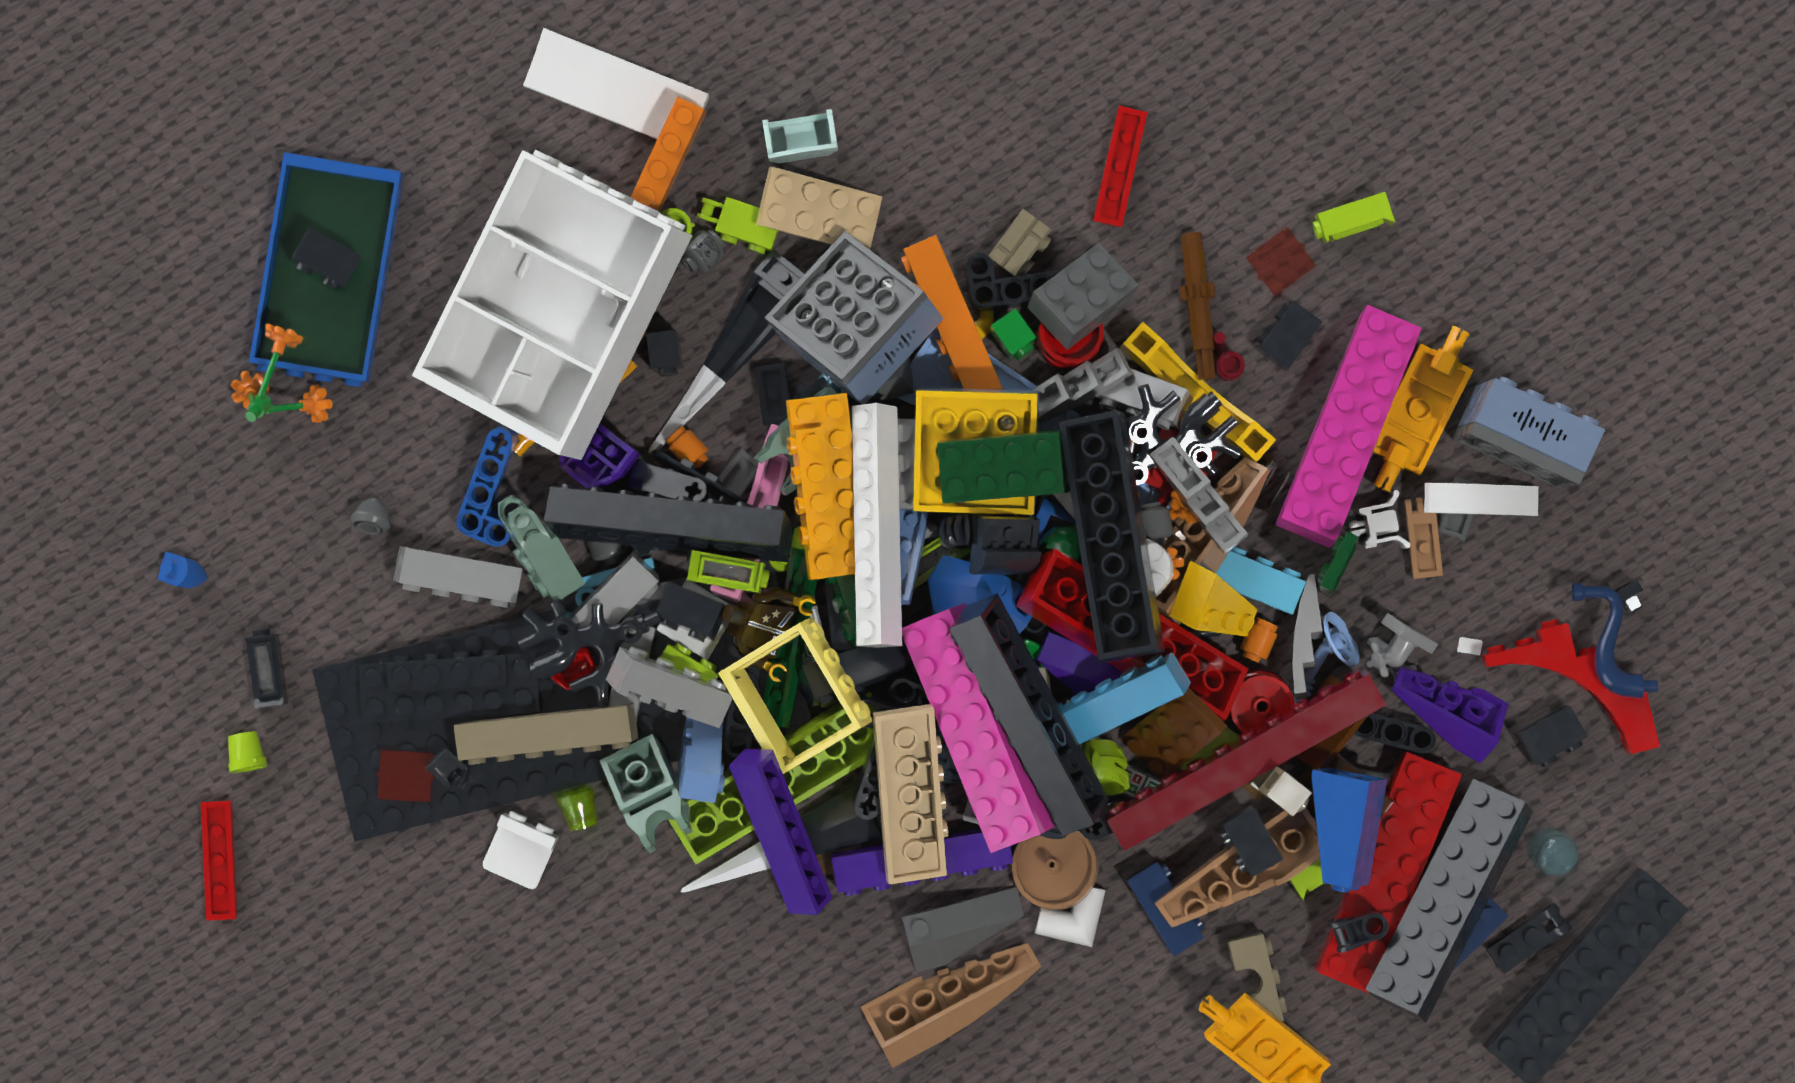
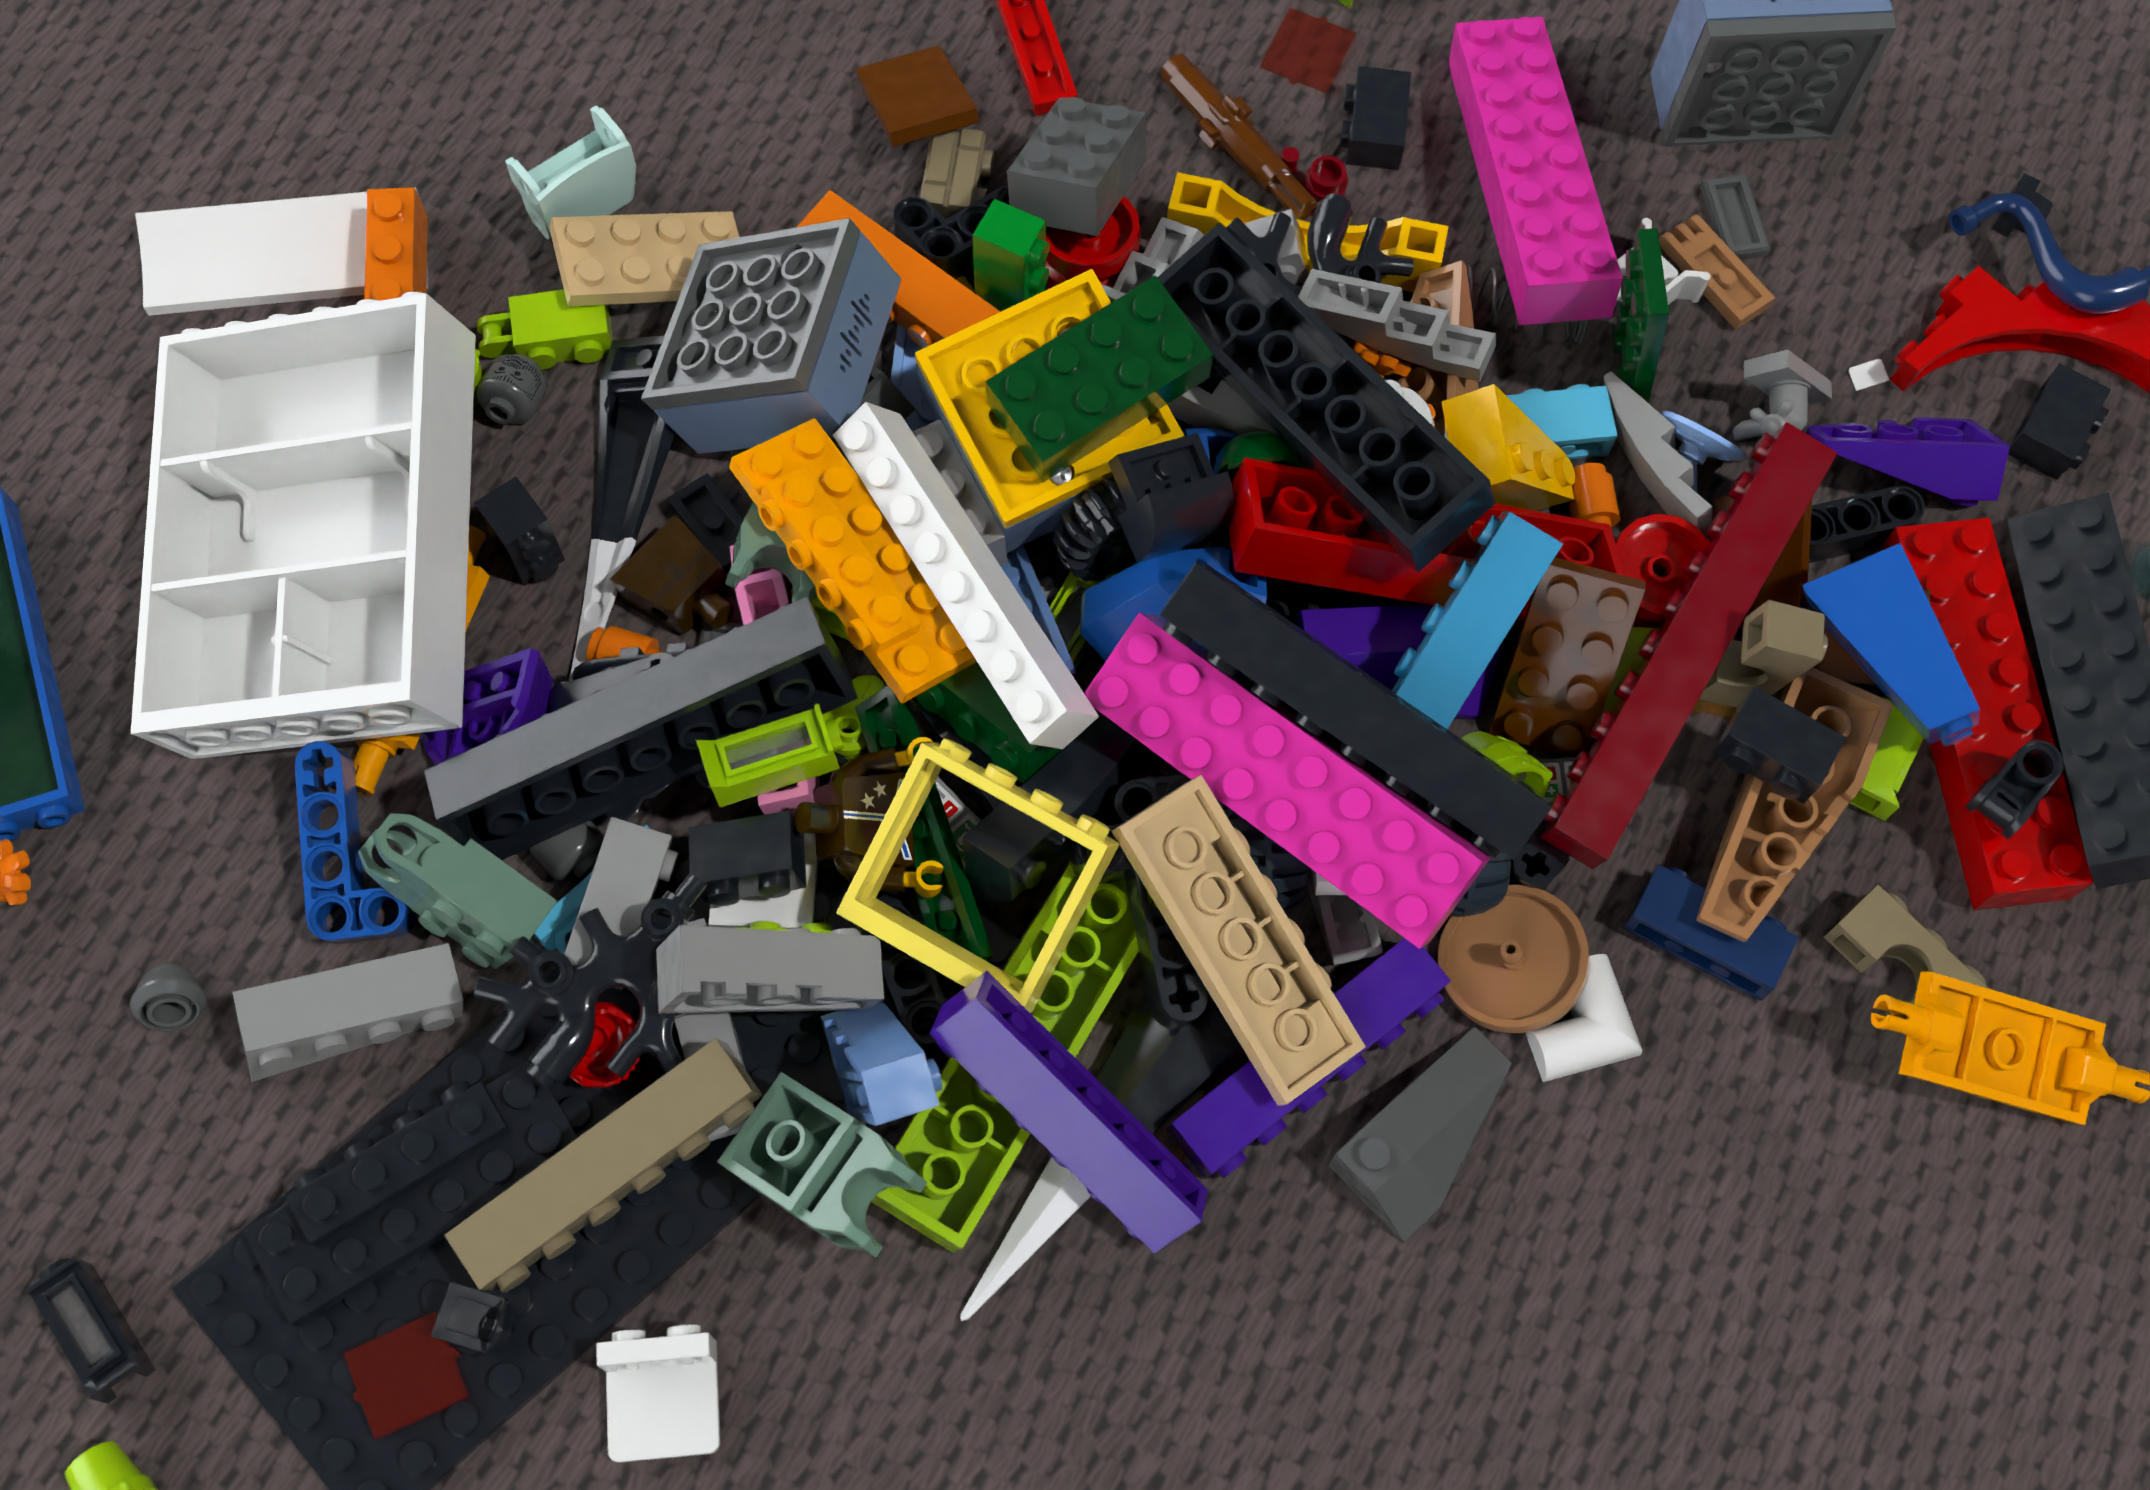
camera: 35 degrees left, 20 degrees down
clear neon green piece [556,787,598,831] -> none
medium nougat wedge [861,943,1041,1068] -> none
light orange plate [1373,326,1473,493] -> none
white slope [1424,483,1539,516] -> none
none -> dark brown torso [610,515,734,634]
none -> reddish brown tile [856,45,979,147]

